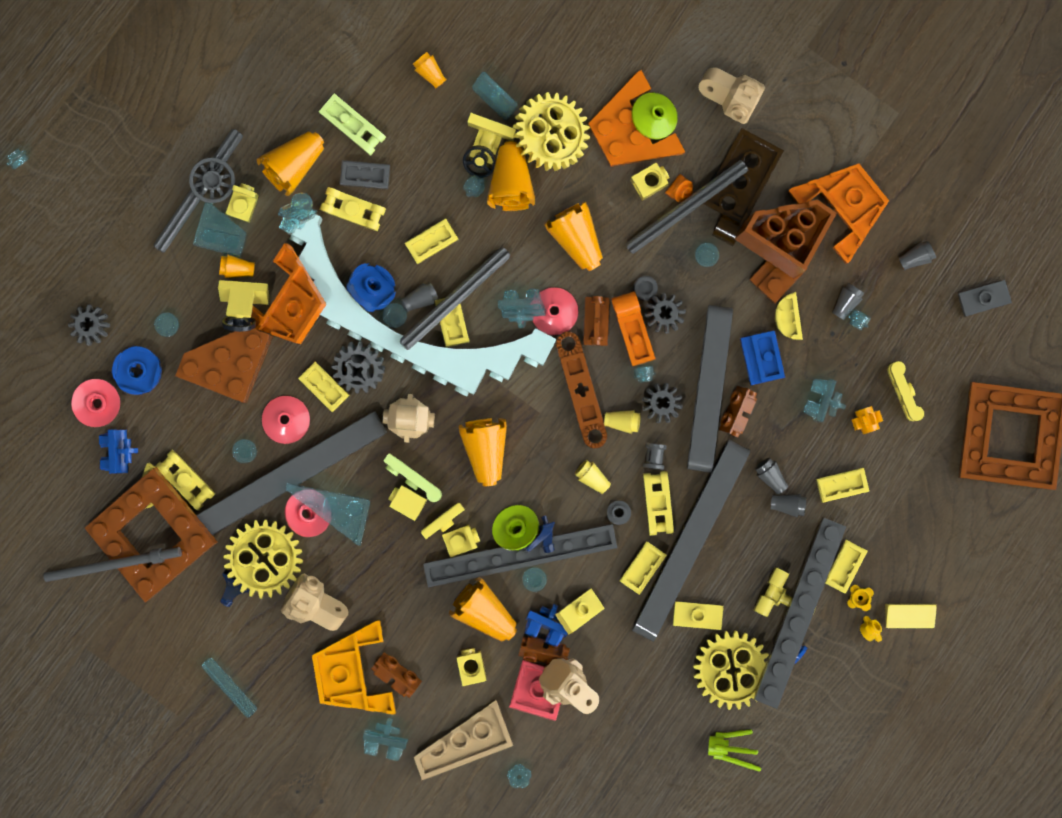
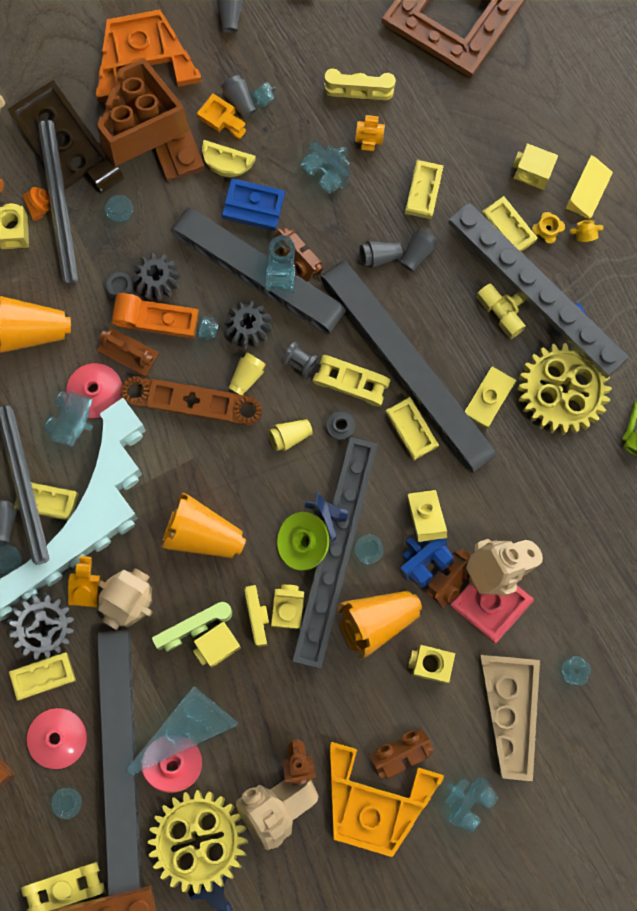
camera: 70 degrees left, 10 degrees down
none -> light orange plate [68,556,100,607]
none -> light orange plate [197,93,246,139]
none -> clear light blue piece [266,235,296,293]
none -> dark orange hinge [283,739,316,784]
none -> light yellow brick [512,143,558,190]

